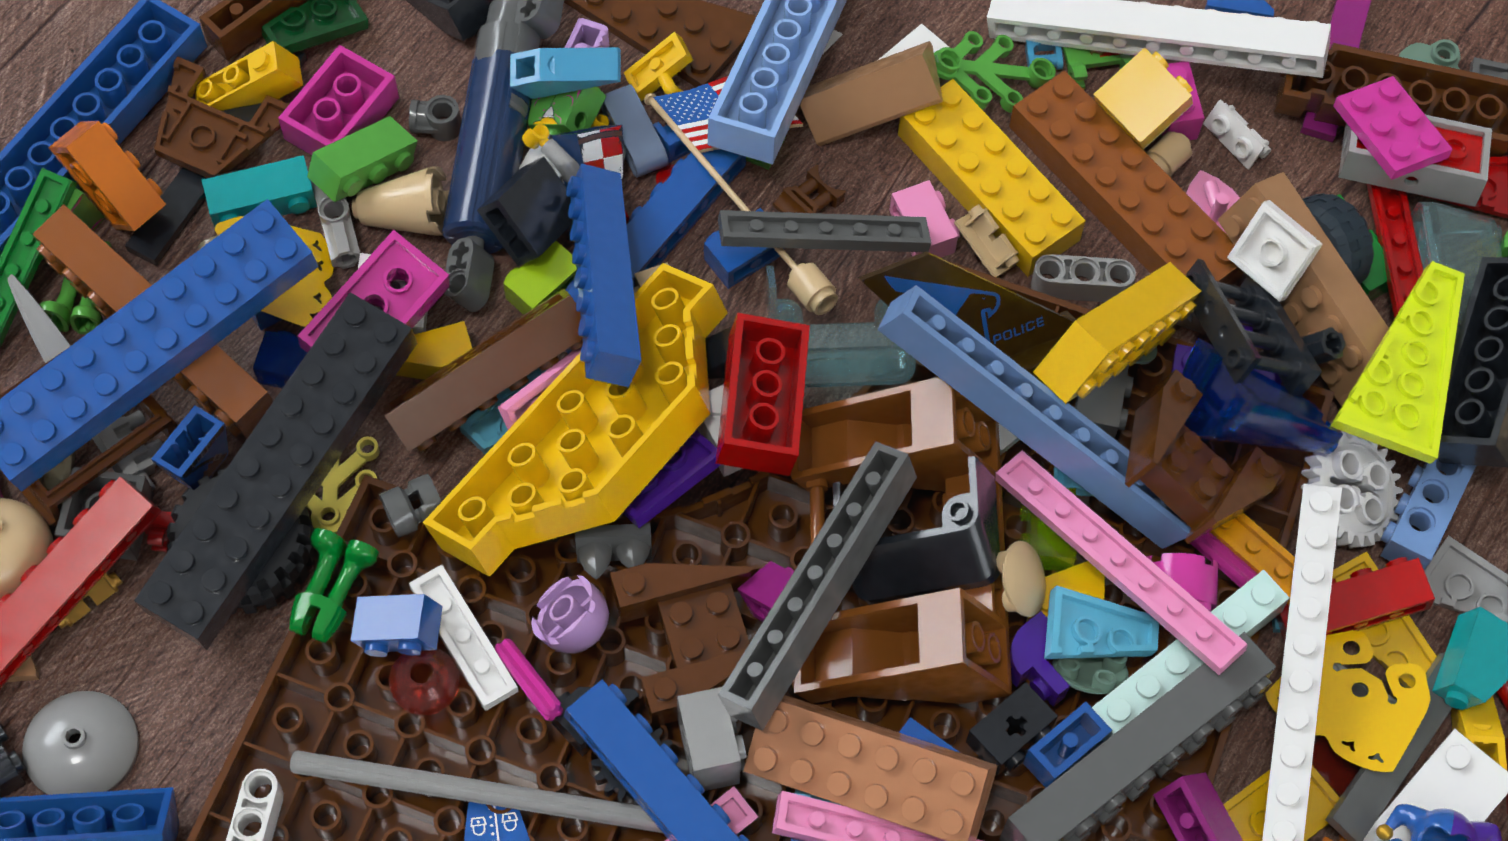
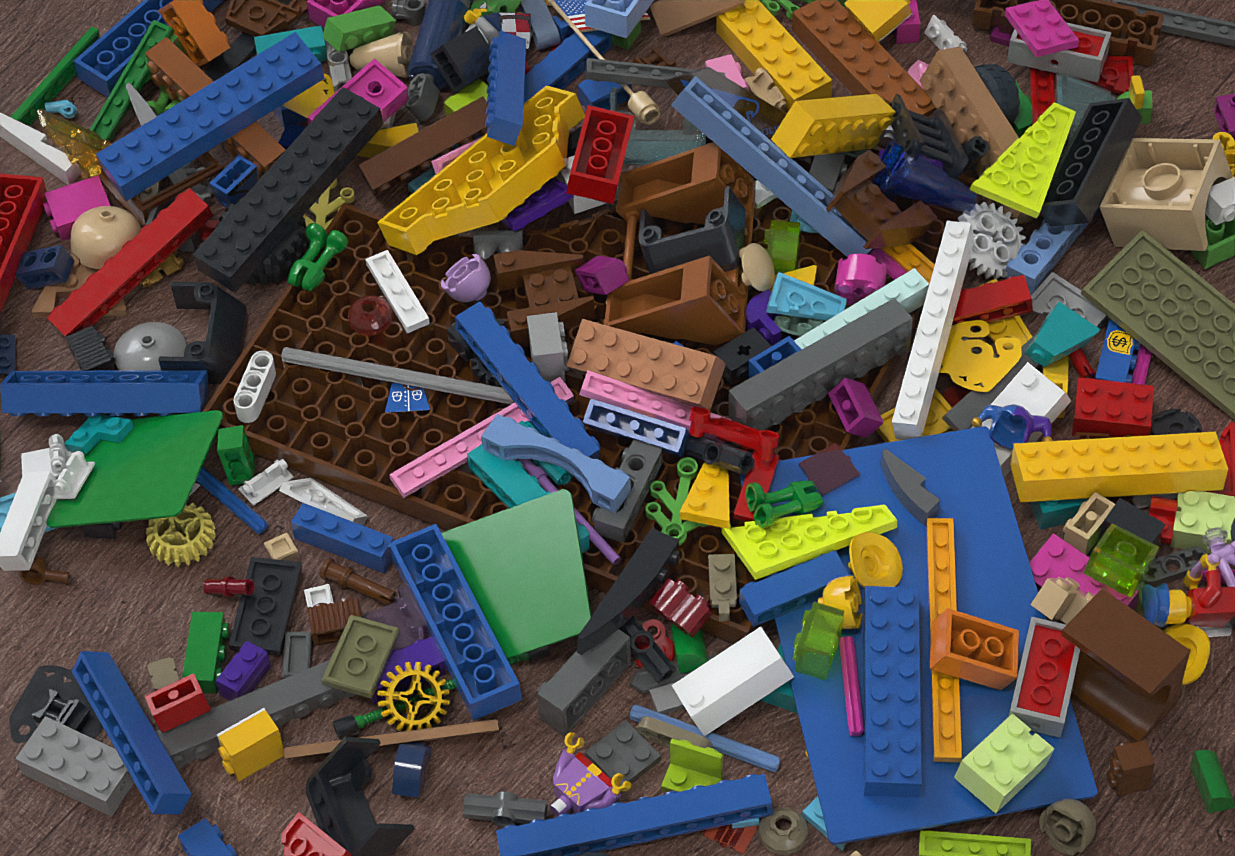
camera: 10 degrees right, 10 degrees down
brick [351,594,443,657] -> none
dark grey wheel [379,473,442,538] -> none
dark pink axle [494,639,563,721] -> none
dark grey brick [718,441,917,731] -> none
bright pink plate [995,450,1247,675] -> none
tan brick [1147,131,1192,177] -> none
white tile [1227,200,1323,302] -> none
none -> black windscreen [158,282,248,384]

